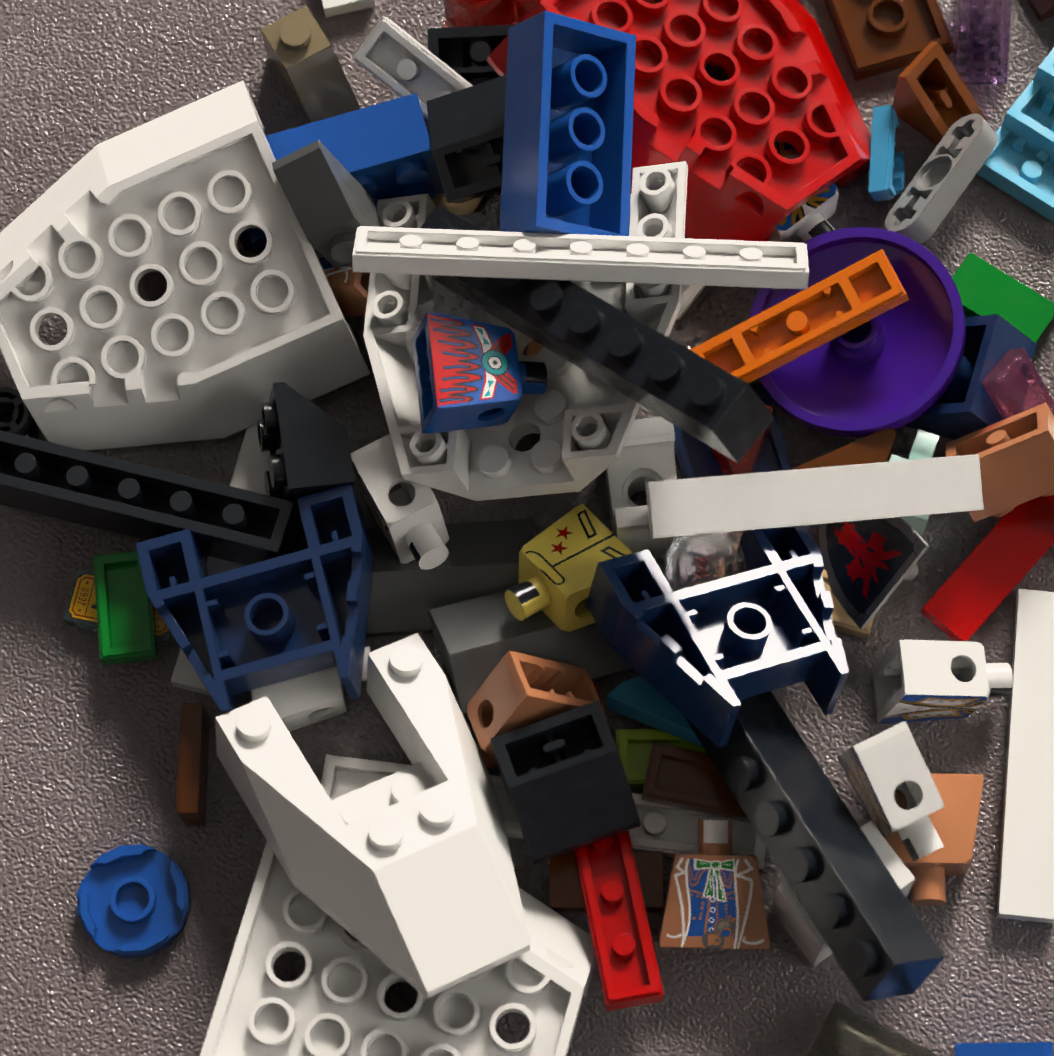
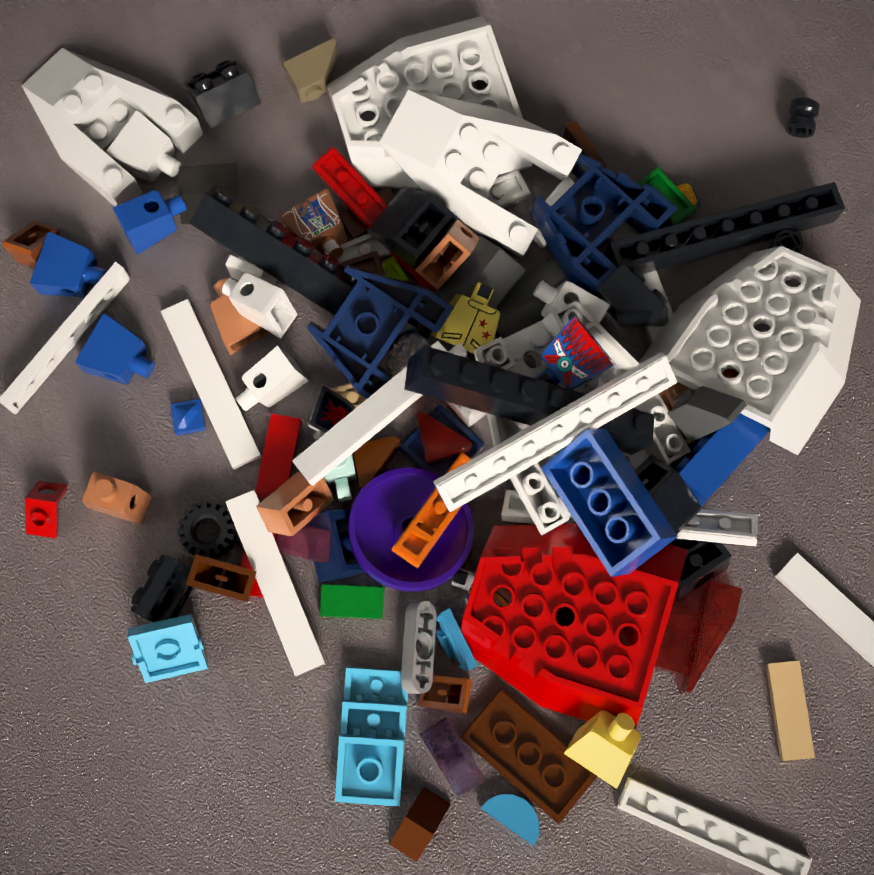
camera: 145 degrees right, 5 degrees up
blue tile [77,844,191,959] -> none
dark tan slope [261,5,361,124] -> none

